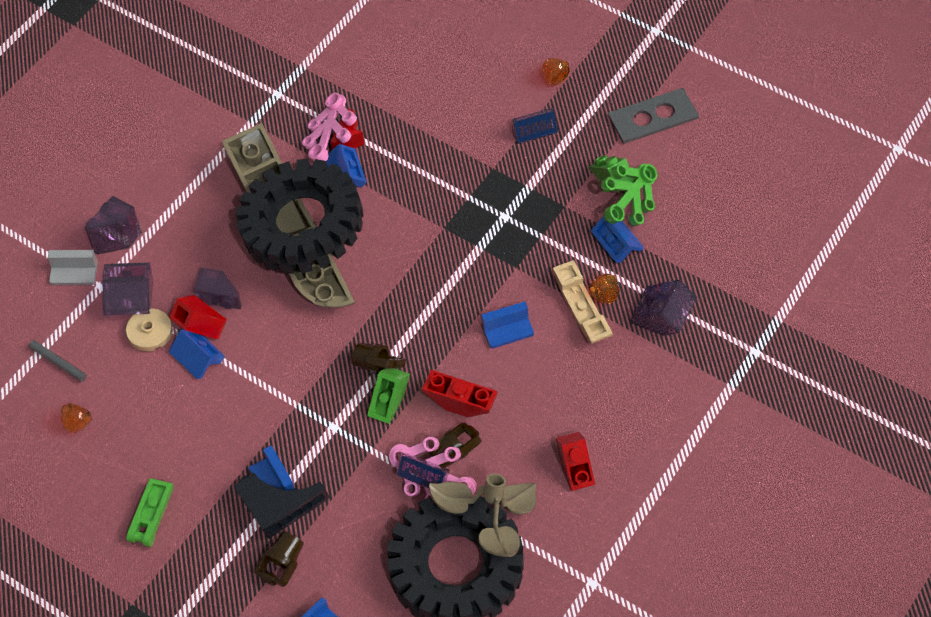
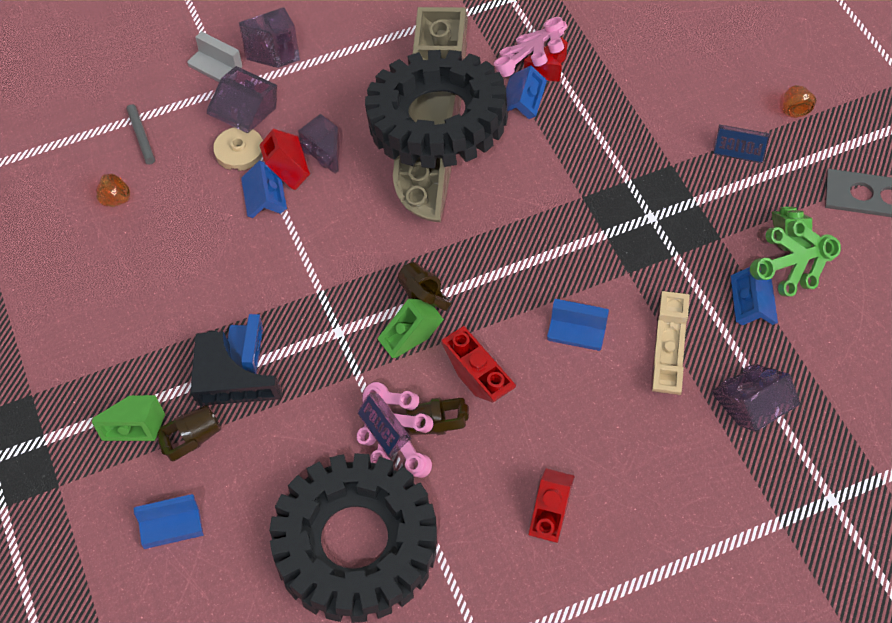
camera: 30 degrees right, 0 degrees up
bright green plate [126,478,174,547] -> none
dark tan plant [429,473,536,557] -> none
clear orange cone [589,274,620,303] -> none
none -> bright green slope [92,395,165,441]

